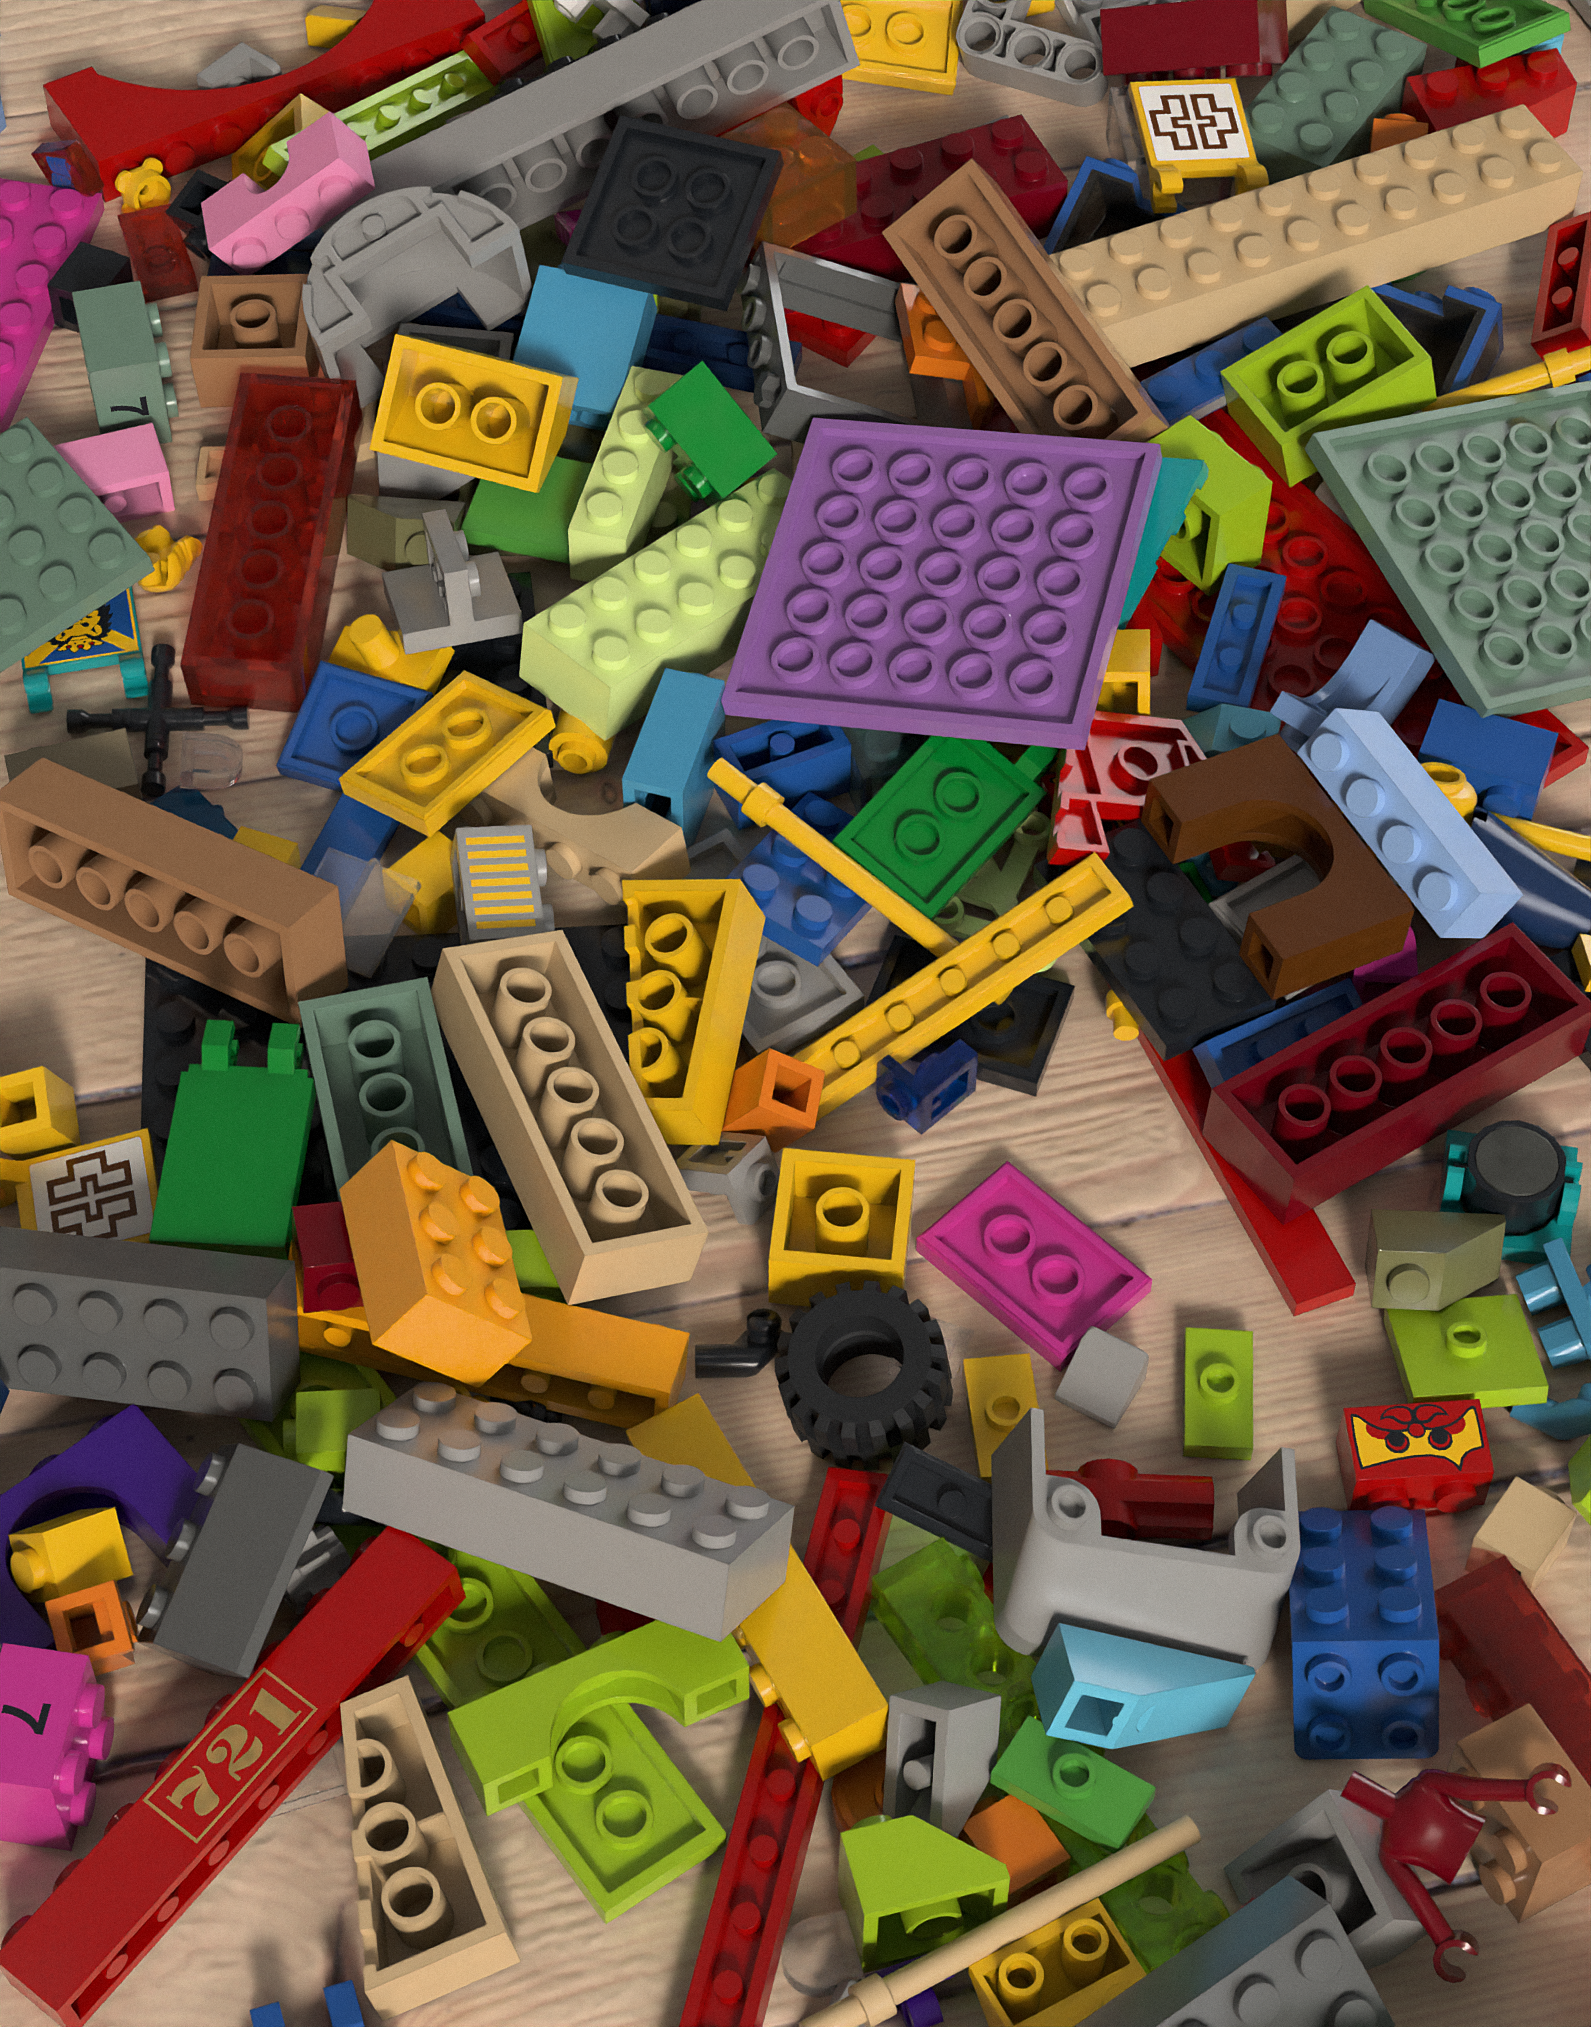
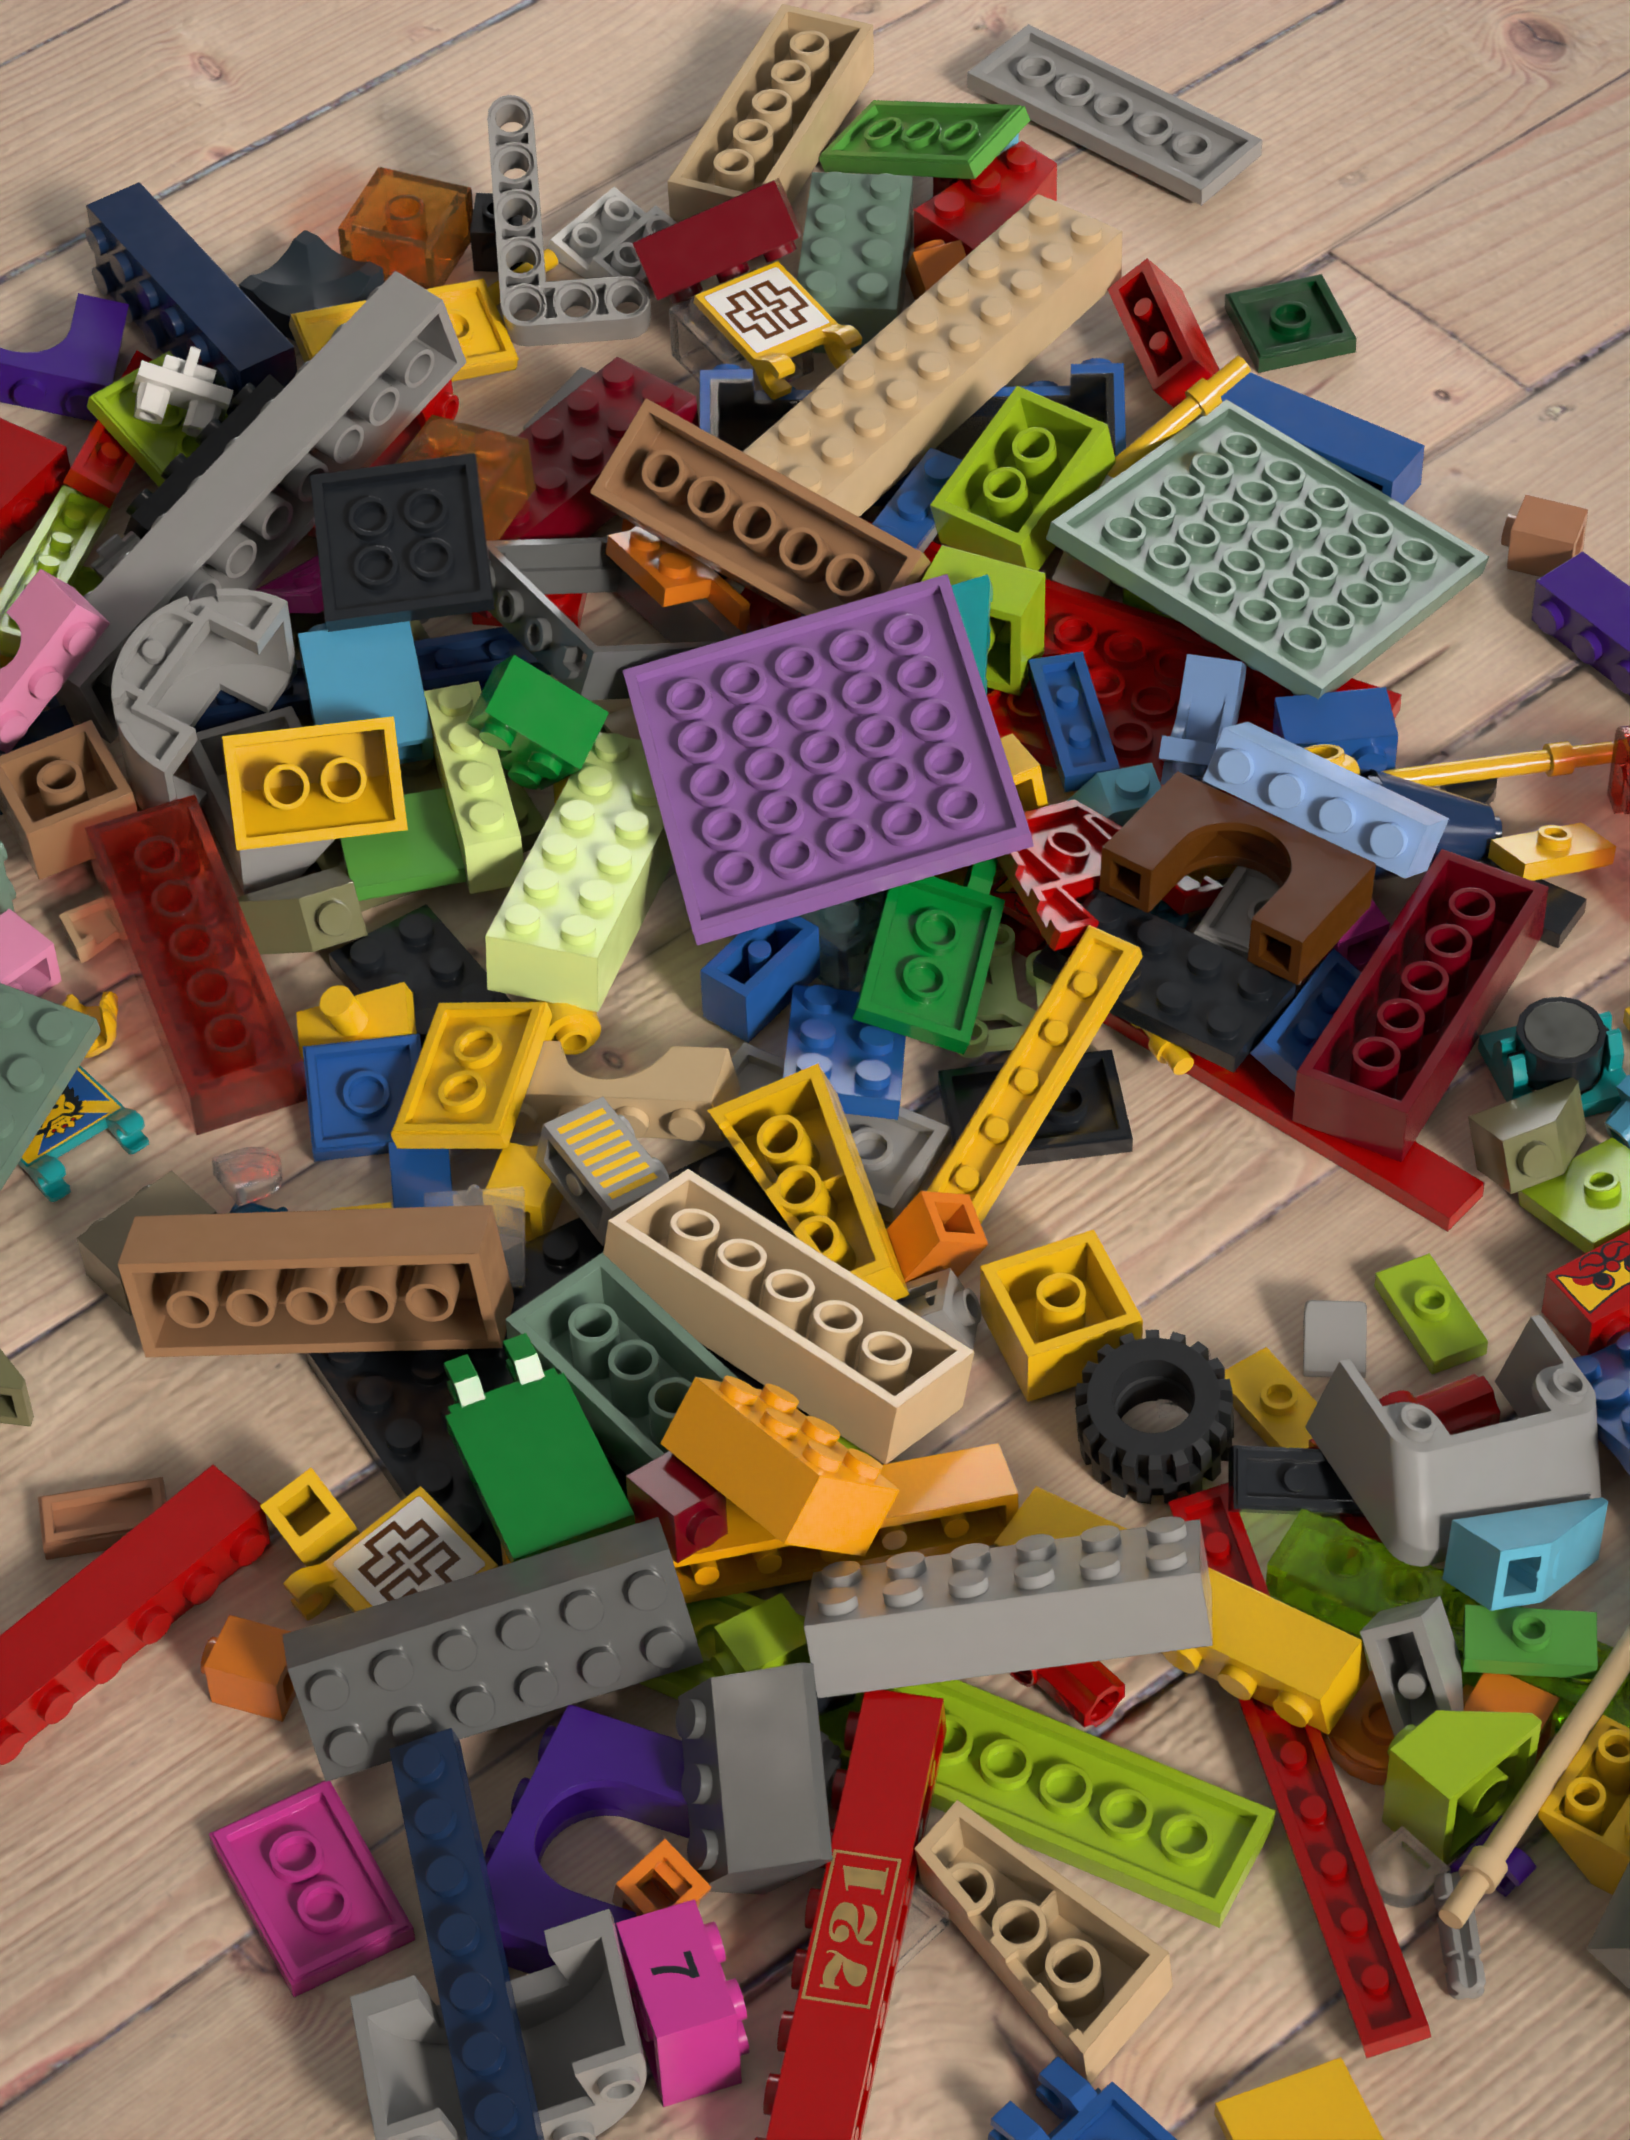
camera: 25 degrees left, 5 degrees down
yellow brick [8,1507,133,1603] -> none
black piece [66,644,250,797] -> none
light grey bracket [382,509,523,655] -> none
lime arch [447,1619,749,1816] -> none
dark azure brick [622,668,725,848] -> none
black arm [695,1308,784,1378] -> none
yellow bar [707,757,1013,1005] -> none
clear blue bracket [876,1039,978,1135] -> none
dark pink tile [916,1161,1153,1372] -> none

